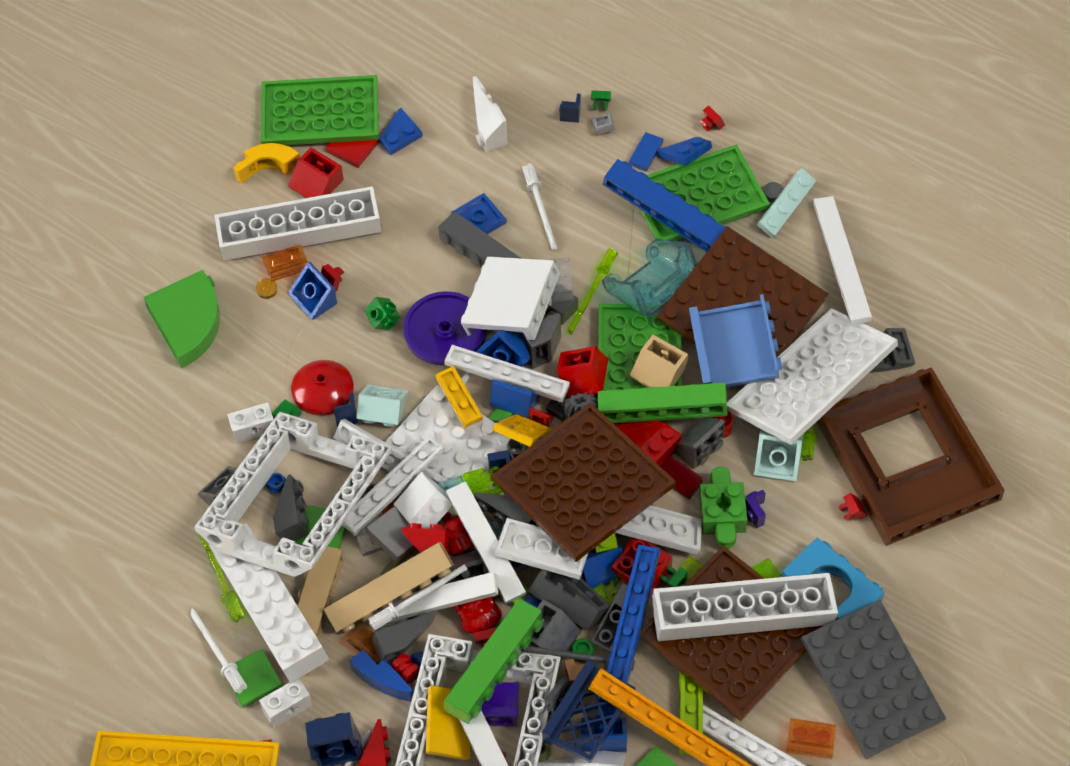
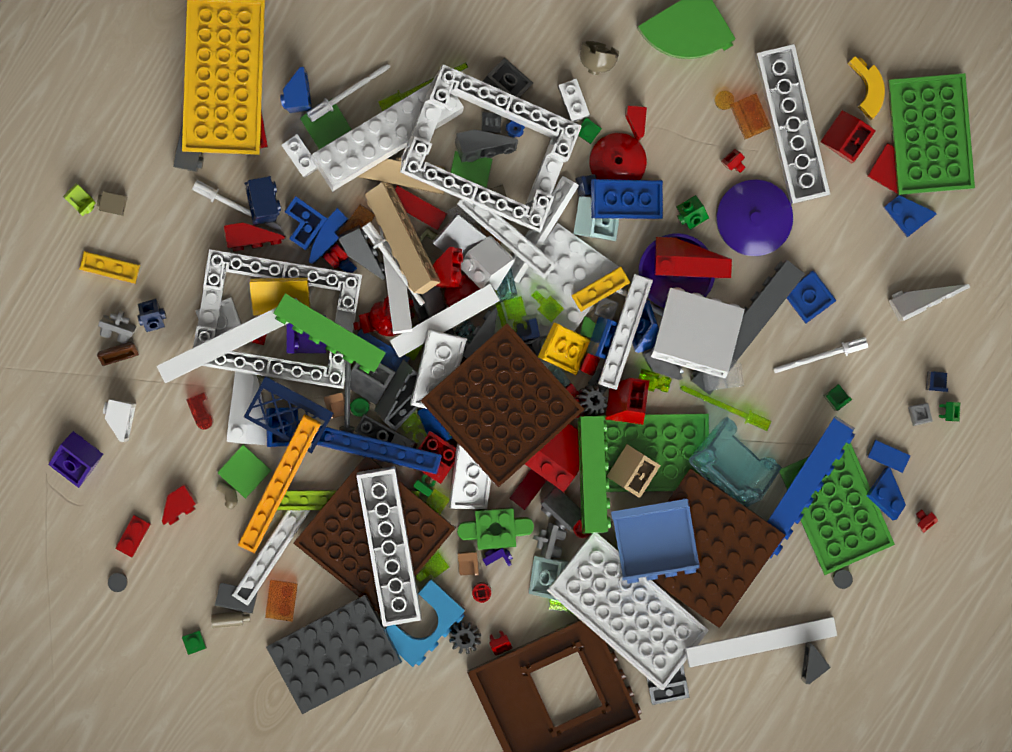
camera: 80 degrees right, 30 degrees up
blue slope [288,262,337,319] -> none
dark grey tile [545,678,570,719] -> none
light aqua plate [757,168,816,238] -> none
none -> blue slope [280,67,312,113]
none -> blue brick [285,196,327,251]
none -> red tile [395,185,447,230]
none -> dark grey gear [449,622,481,654]
none -> medium nougat panel [458,551,479,576]
none -> red wheel [472,582,491,603]
none -> dark grey tile [482,112,501,133]
none -> clear neon green plate [531,290,564,323]
none -> light grey hips [533,523,567,559]
none -> dark tan cylinder [580,41,619,75]
none -> blue tile [591,179,663,219]
none -> light grey tile [594,298,619,320]
none -> red tile [625,105,647,141]
none -> clear neon green plate [638,368,672,393]
none -> red wedge [654,237,732,278]
none -> dark purple dish [716,180,793,256]
none -> dark grey slope [801,642,831,684]
none -> green panel [823,384,852,411]

